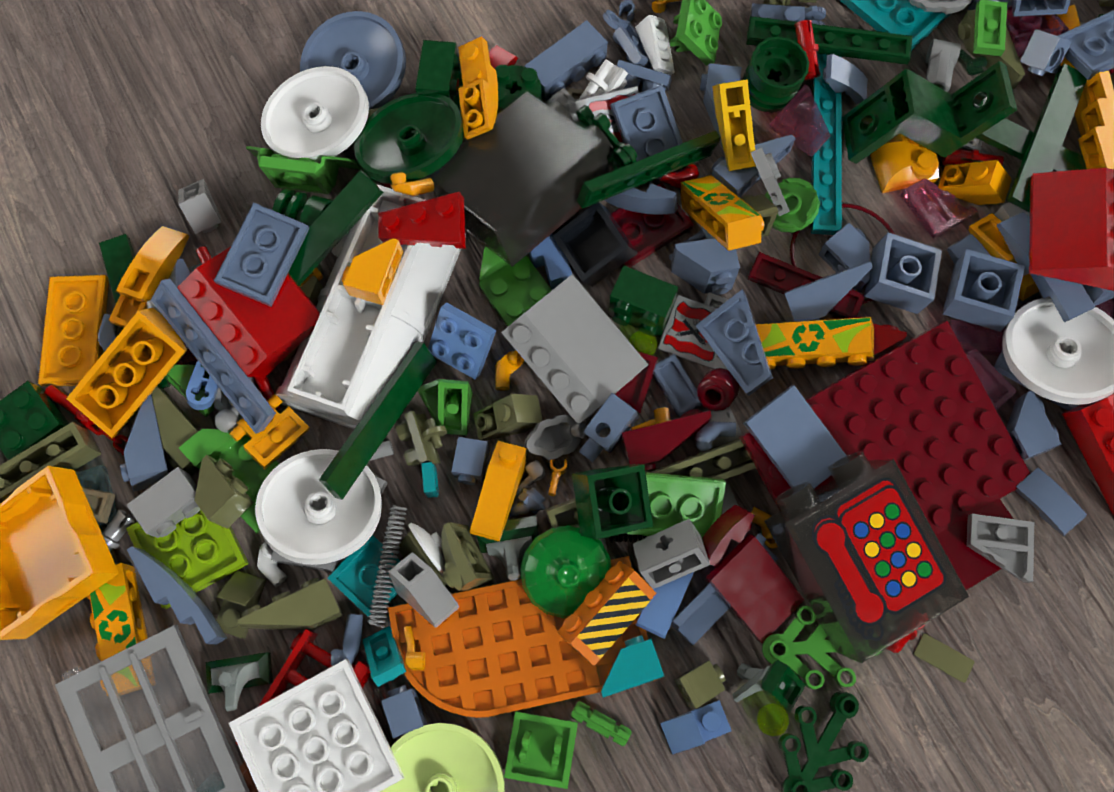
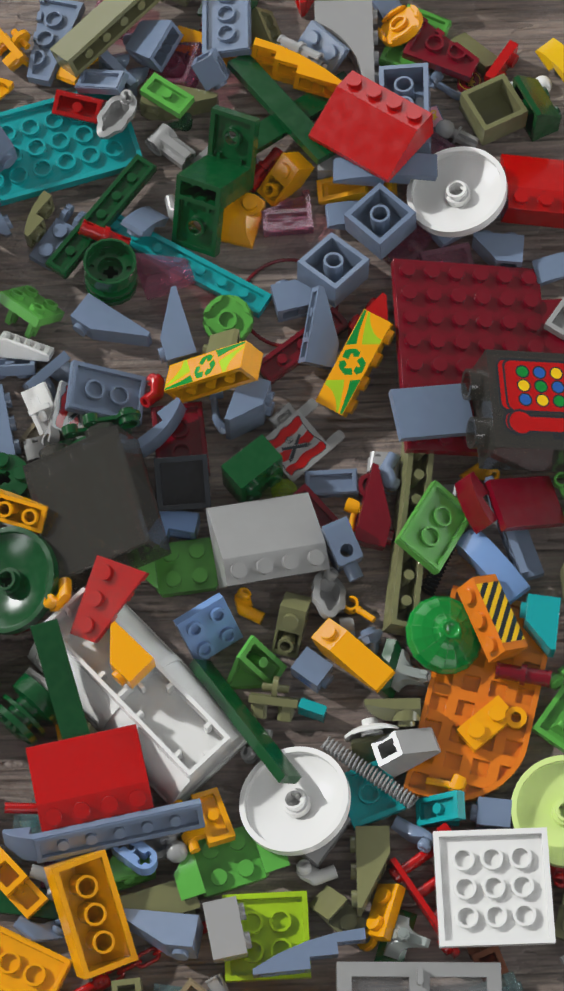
camera: 65 degrees left, 5 degrees down
olive slope [194,455,254,529] -> none
sand blue tile [214,202,309,307] -> none
dark green slope [572,464,653,539] -> none
dark green tile [576,131,721,208] -> none
light grey brick [633,519,710,589] -> none
sand blue wing [695,289,773,396] -> none
dark red head [697,368,739,411] -> none
yellow slope [712,80,756,171] -> none
light grey wing [751,147,790,216] -> none
none -> light orange hinge [357,884,406,952]
none -> light orange hinge [456,695,527,752]
none -> dark red pin [495,661,552,688]

